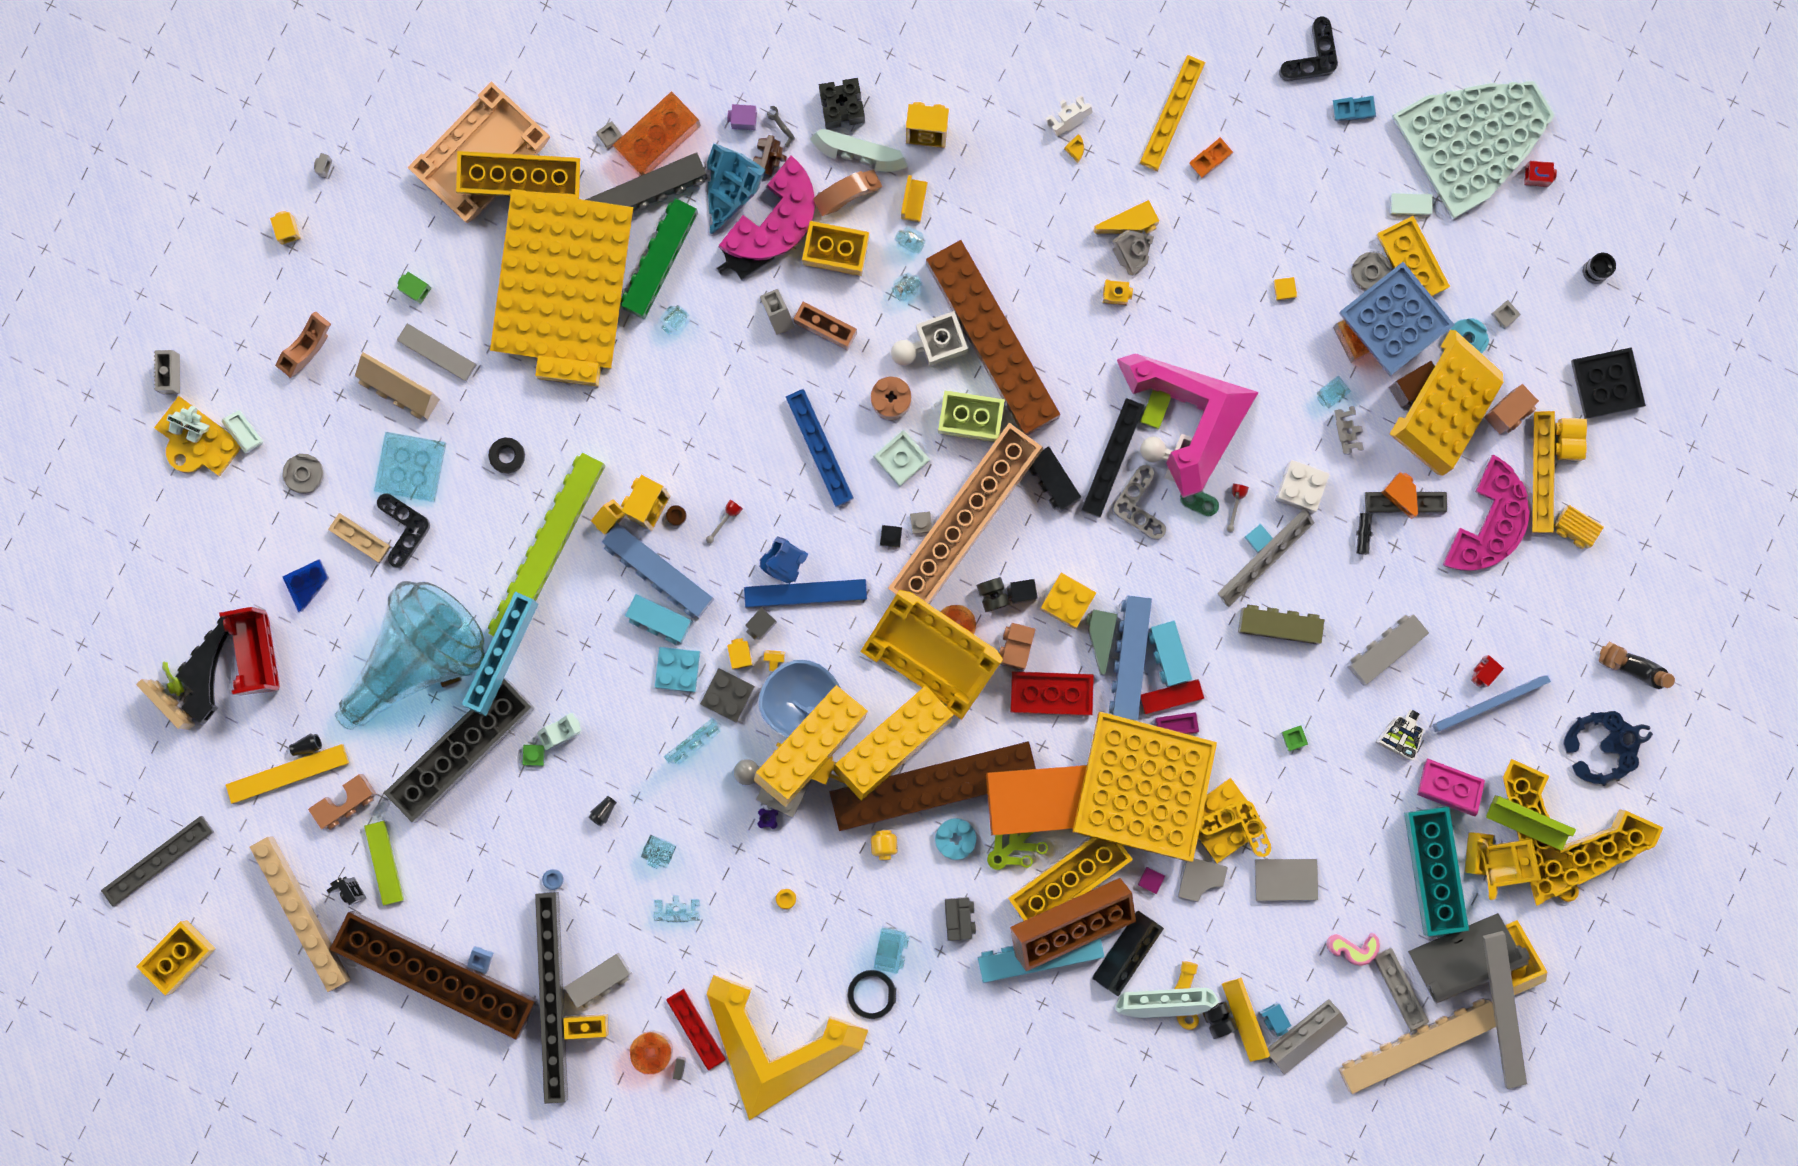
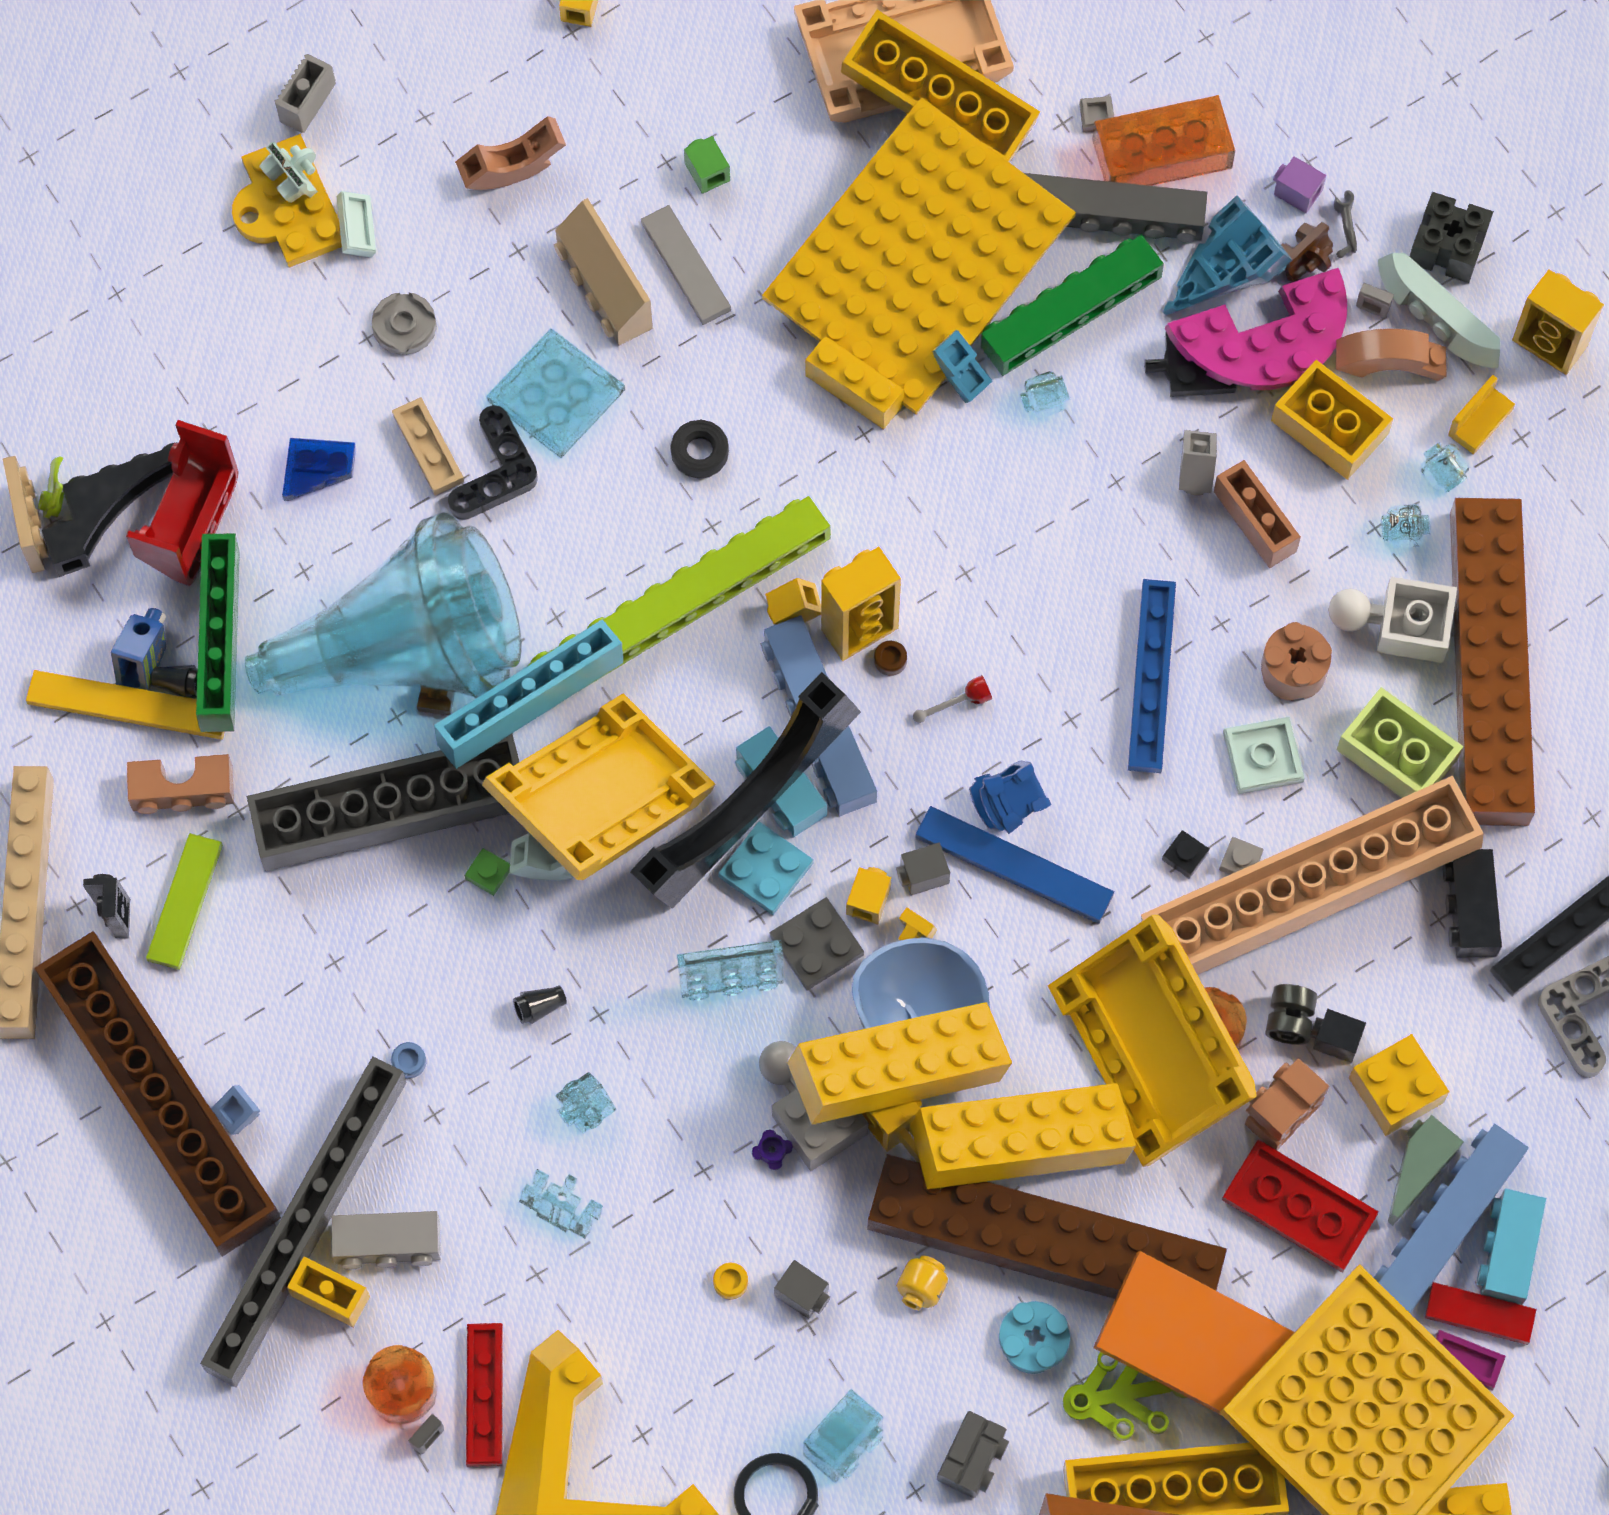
camera: 30 degrees right, 15 degrees down
none -> blue torso [111,608,167,690]
none -> green brick [196,533,240,732]
none -> yellow slope [482,693,716,880]
none -> black arch [630,672,861,909]
none -> dark grey brick [774,1260,831,1319]
none -> dark azure slope [932,330,993,403]
none -> light grey tile [1356,283,1394,318]

